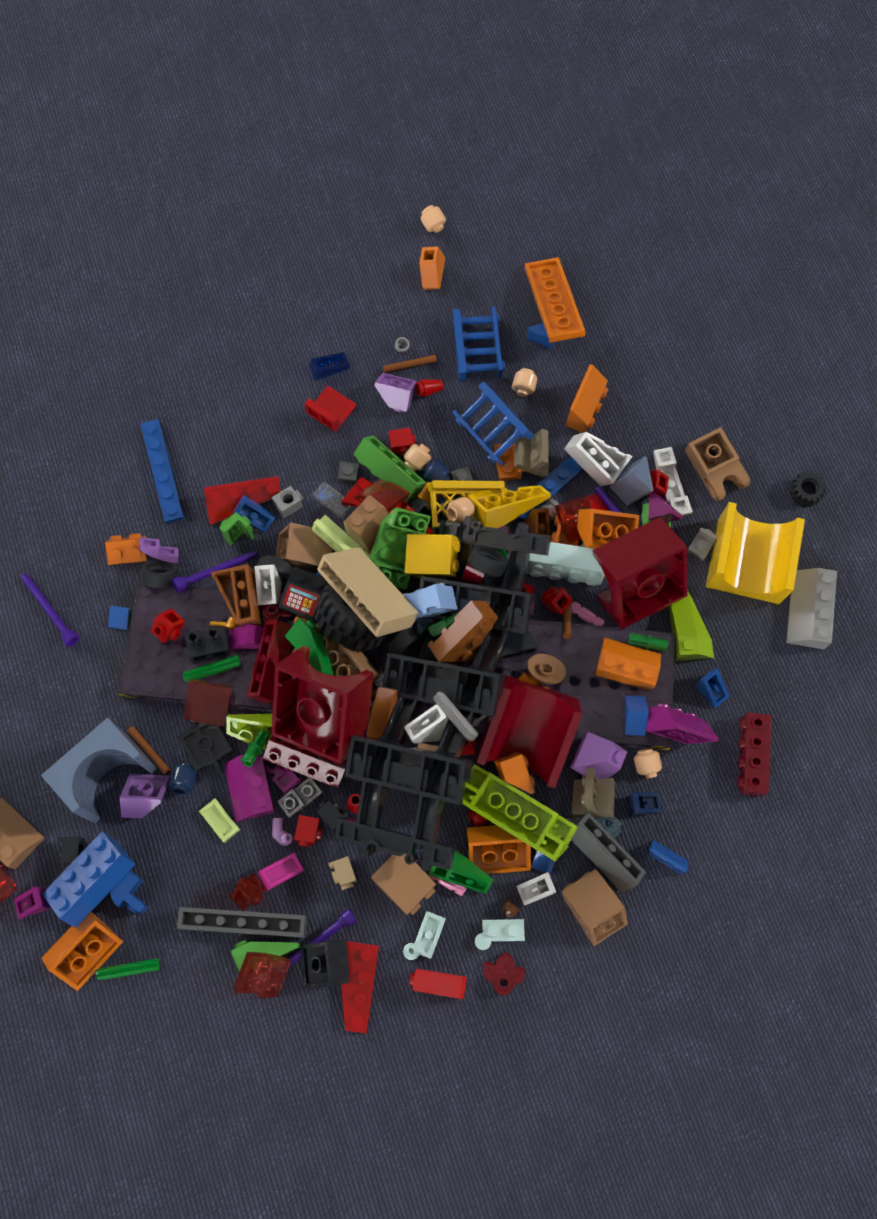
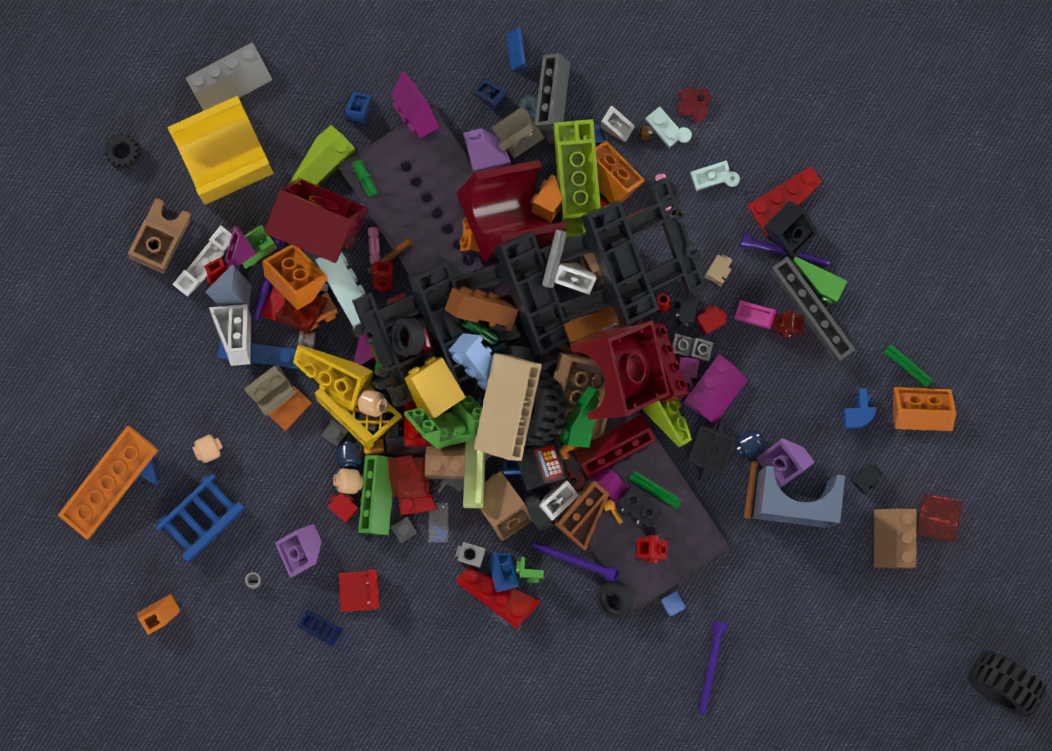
camera: 130 degrees left, 10 degrees up
magenta slope [14,887,51,919] -> none
blue brick [42,831,135,928] -> none
orange bracket [105,533,148,565] -> none
blue plate [140,419,184,524] -> none
medium lavender slope [140,538,178,563] -> none
clear red slope [183,679,231,726] -> none
yellowish green tile [199,798,240,843] -> none
clear red slope [233,952,291,998] -> none
green axle [240,729,270,767] -> none
lavender arm [272,818,293,846] -> none
medium nougat slope [371,854,436,915] -> none
dark orange bar [383,355,437,373] -> none
red slope [409,969,467,999] -> none
red cone [416,379,444,397] -> none
light nougat head [421,205,446,233] -> none
green slope [428,850,493,894] -> none
blue fence [452,381,534,466] -> none
reddish brown slope [523,508,550,536] -> none
medium nougat dish [527,654,566,684] -> none
medium nougat slope [562,869,628,946] -> none
orange slope [566,364,608,433] -> none
orange slope [594,638,661,691] -> none
blue slope [625,695,649,736] -> none
light nougat head [634,748,662,779] -> none
light grey bracket [687,528,717,561] -> none
dark red brick [737,712,771,797] -> none

